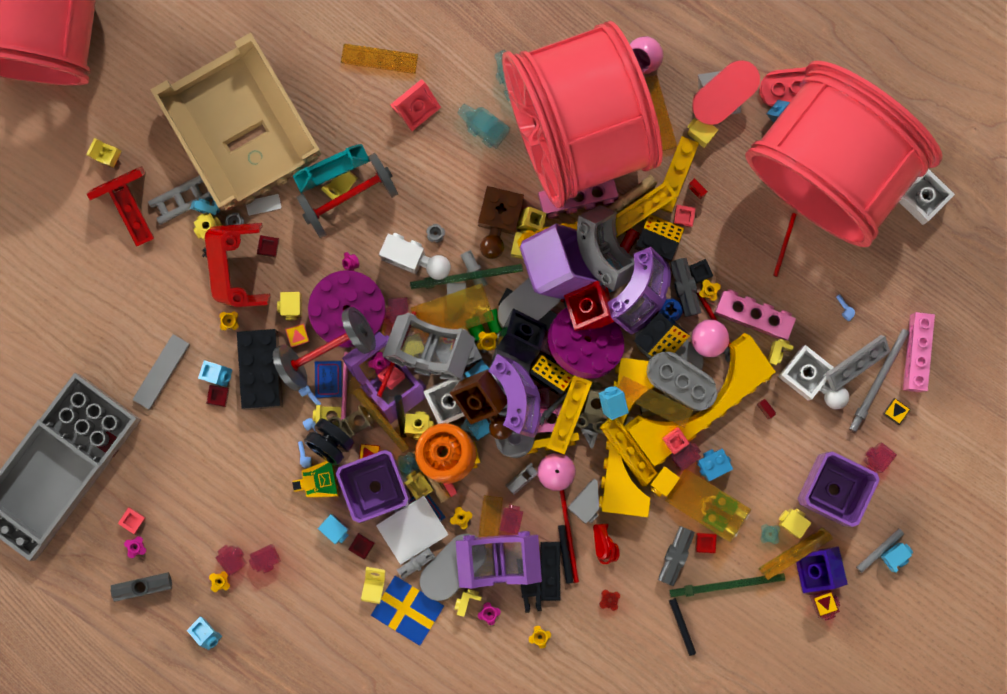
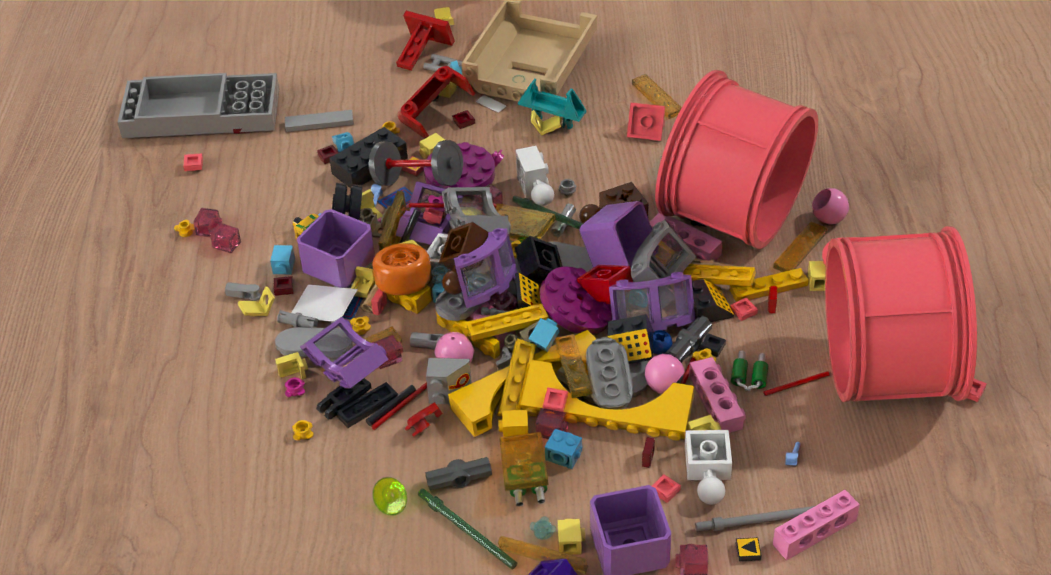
camera: 55 degrees right, 40 degrees down
dark grey piece [110,572,172,602] -> none
dark pink plate [124,536,146,558] -> none
medium azure bracket [187,616,222,650] -> none
light grey plate [225,213,244,225] -> none
dark grey piece [296,153,398,239] -> none
blue sticker [371,576,444,646] -> none
clear red plate [599,589,620,611] -> none
black bar [669,598,696,656] -> none
red tile [696,533,717,553] -> none
light grey tile [826,335,890,392] -> none
white brick [899,169,955,225] -> none
none -> light grey bar [225,282,261,301]
none -> clear neon green piece [373,477,407,515]
none -> coral tile [652,475,681,503]
none -> green piece [731,351,769,391]

